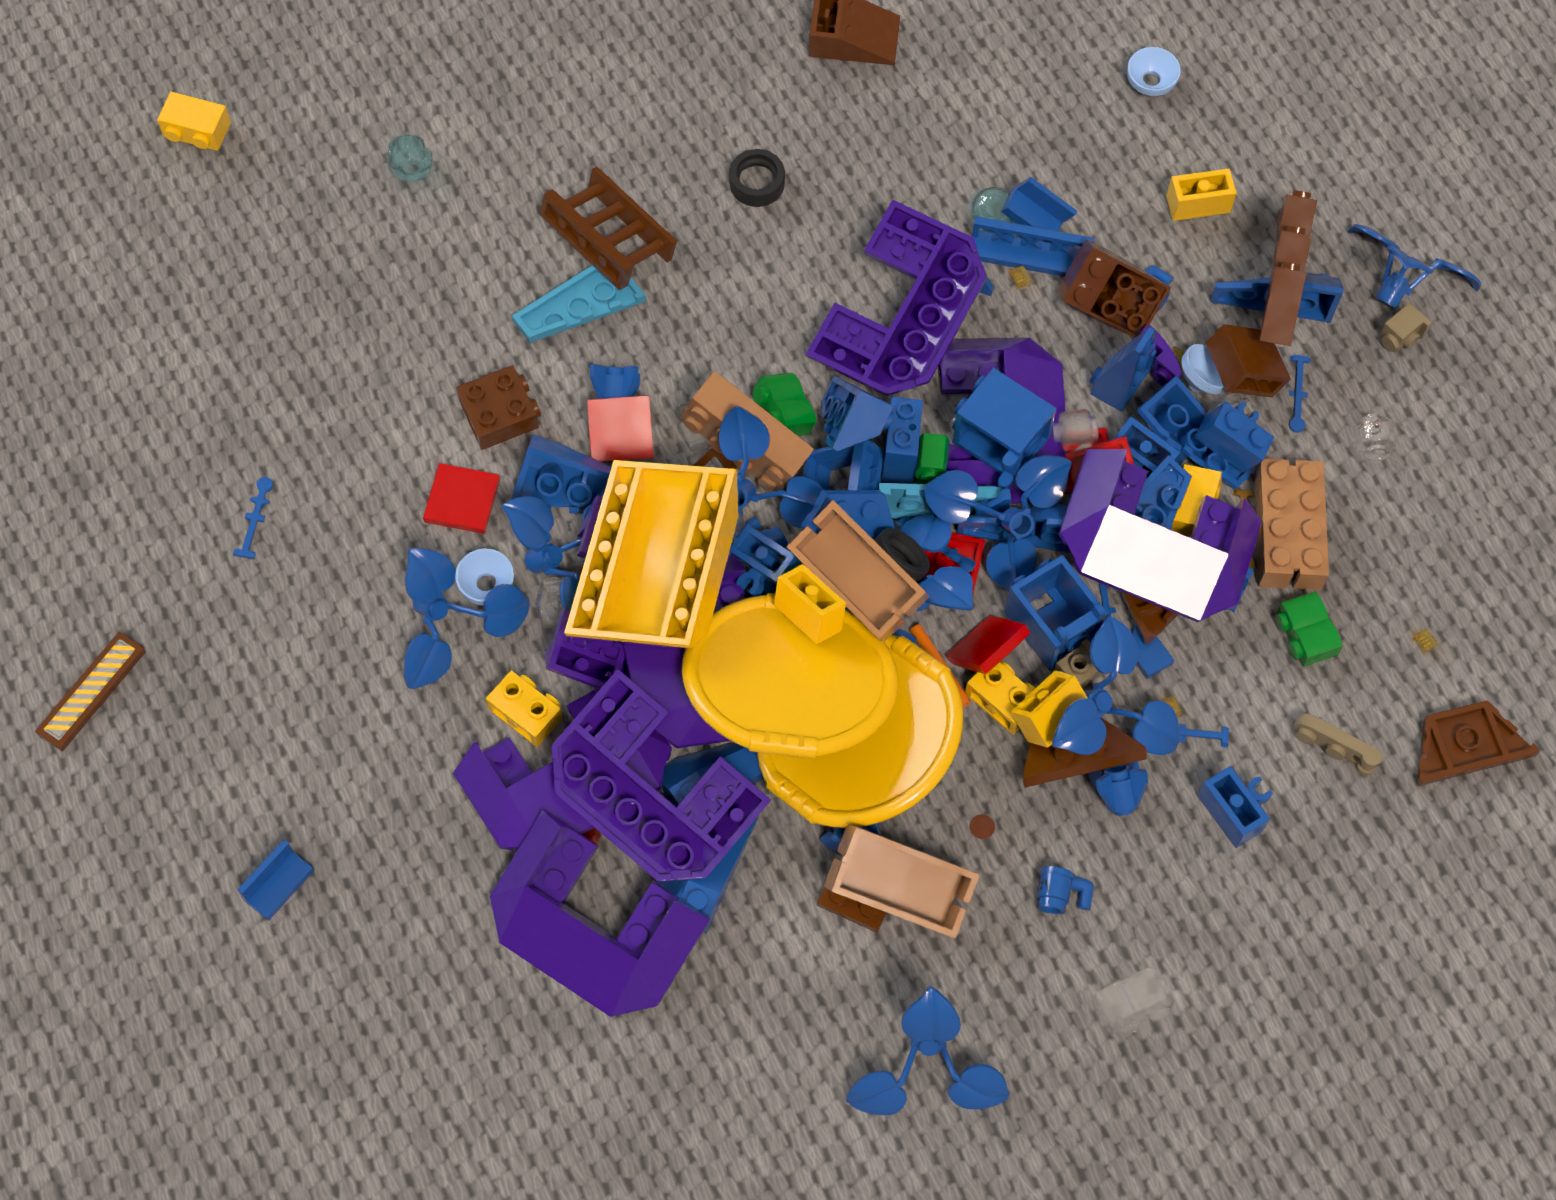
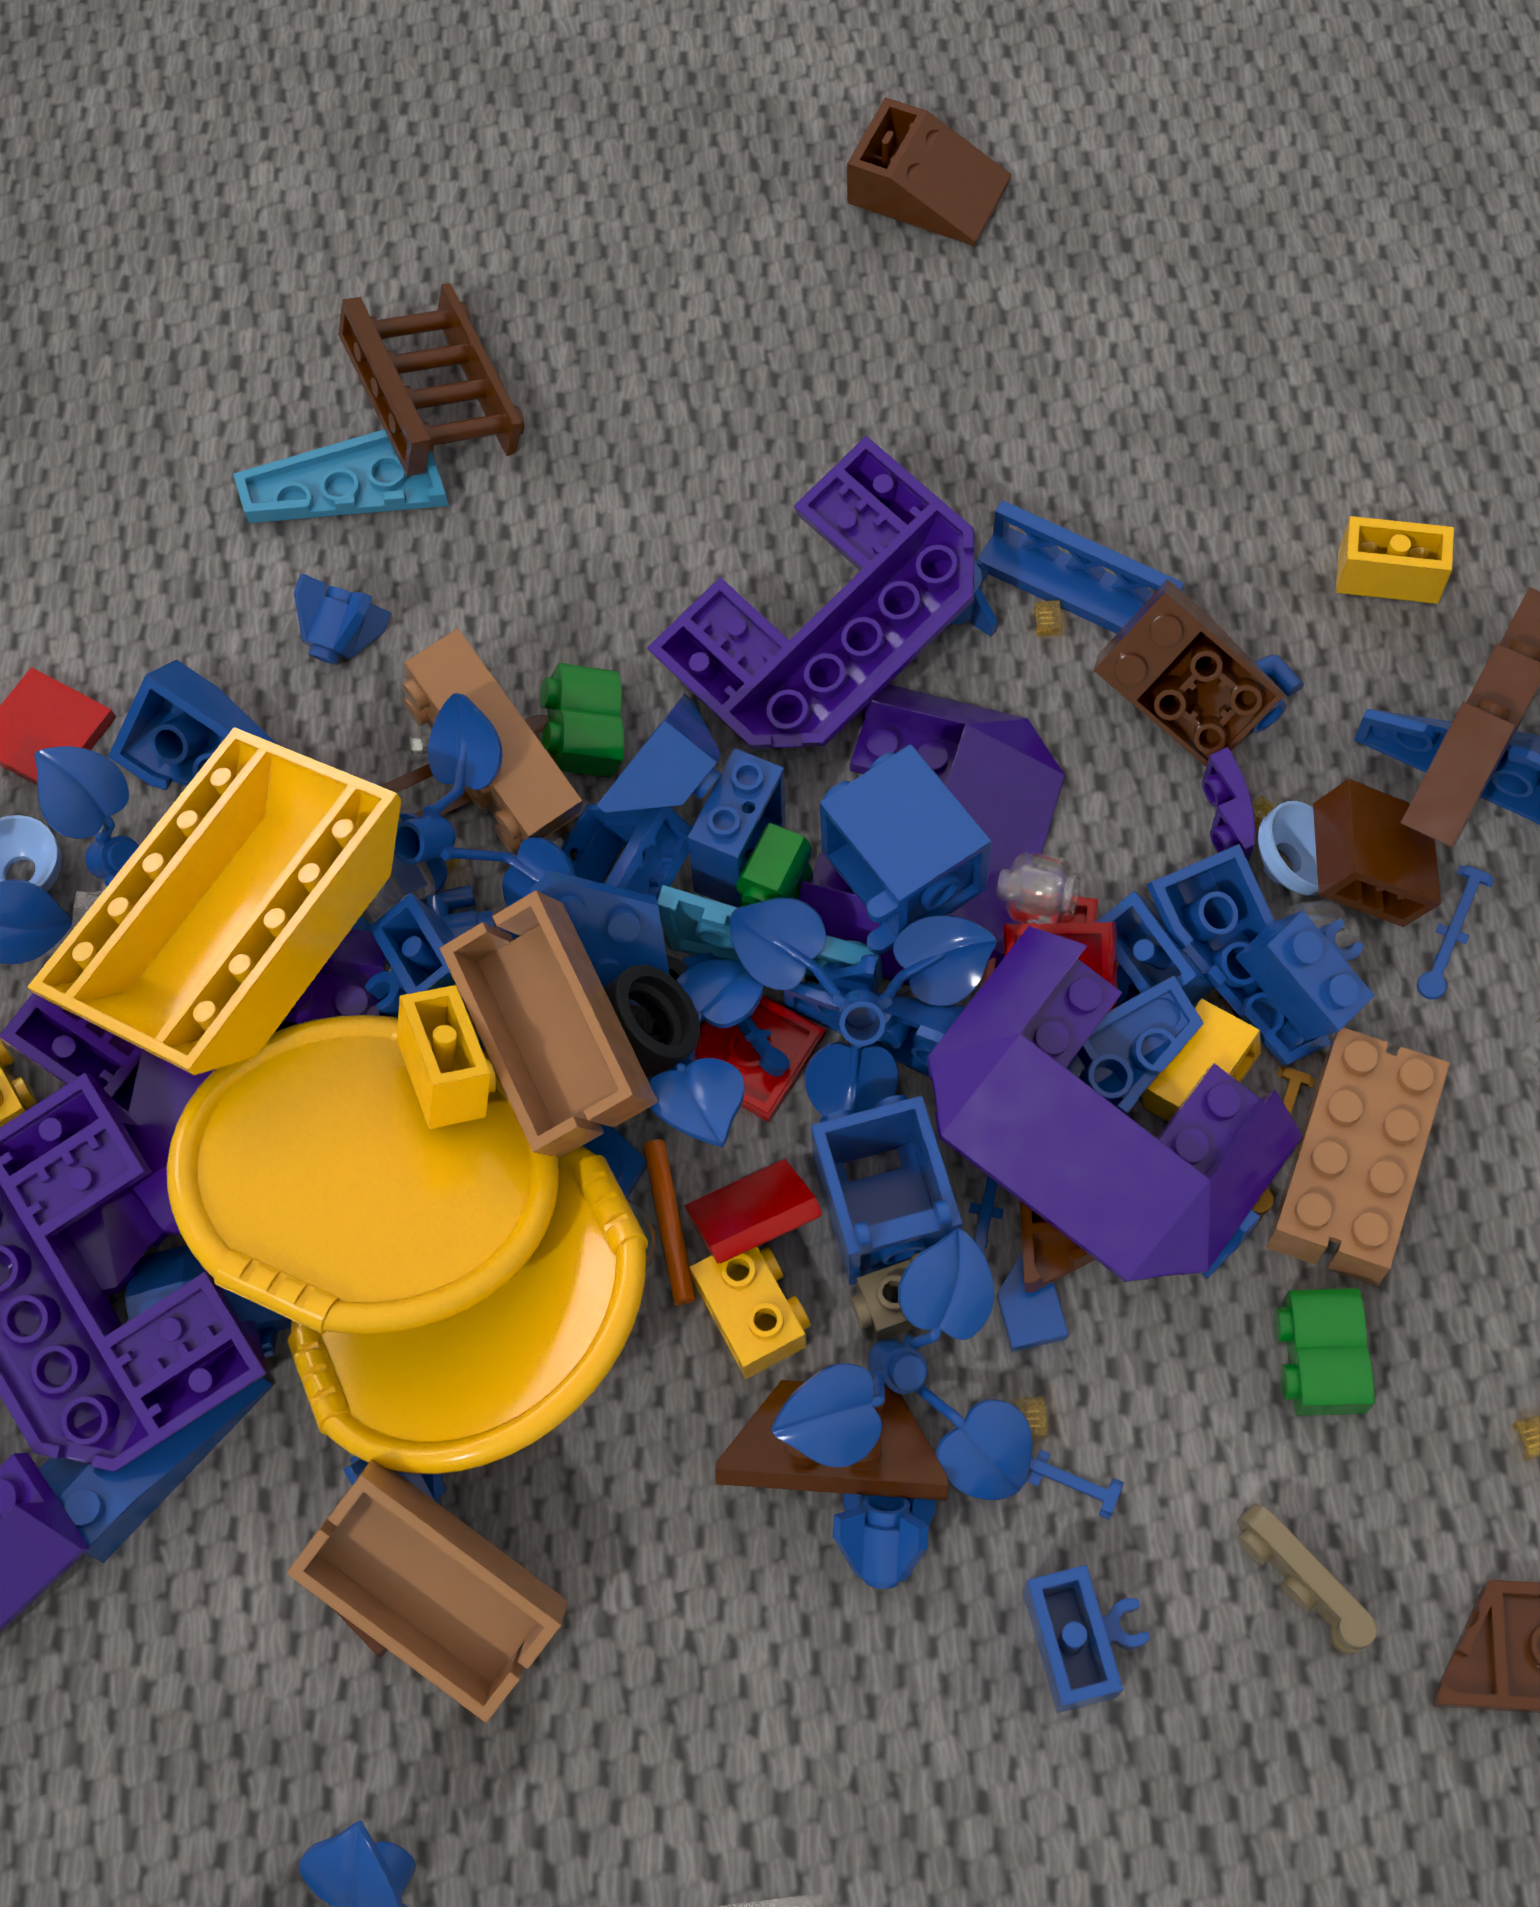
camera: 25 degrees right, 0 degrees up
clear light blue hair [387,134,433,182] -> none
reddish brown brick [456,365,541,450] -> none
tile [587,395,654,462] -> none
black tyre [729,149,785,207] -> none
copper piece [969,814,995,839] -> none
clear light blue hair [971,186,1013,232] -> none
blue panel [1001,177,1077,243] -> none
yellow brick [1011,671,1087,748] -> none
blue piece [1037,866,1094,914] -> none
blue wedge [1090,327,1156,412] -> none
light blue piece [1127,47,1181,96] -> none

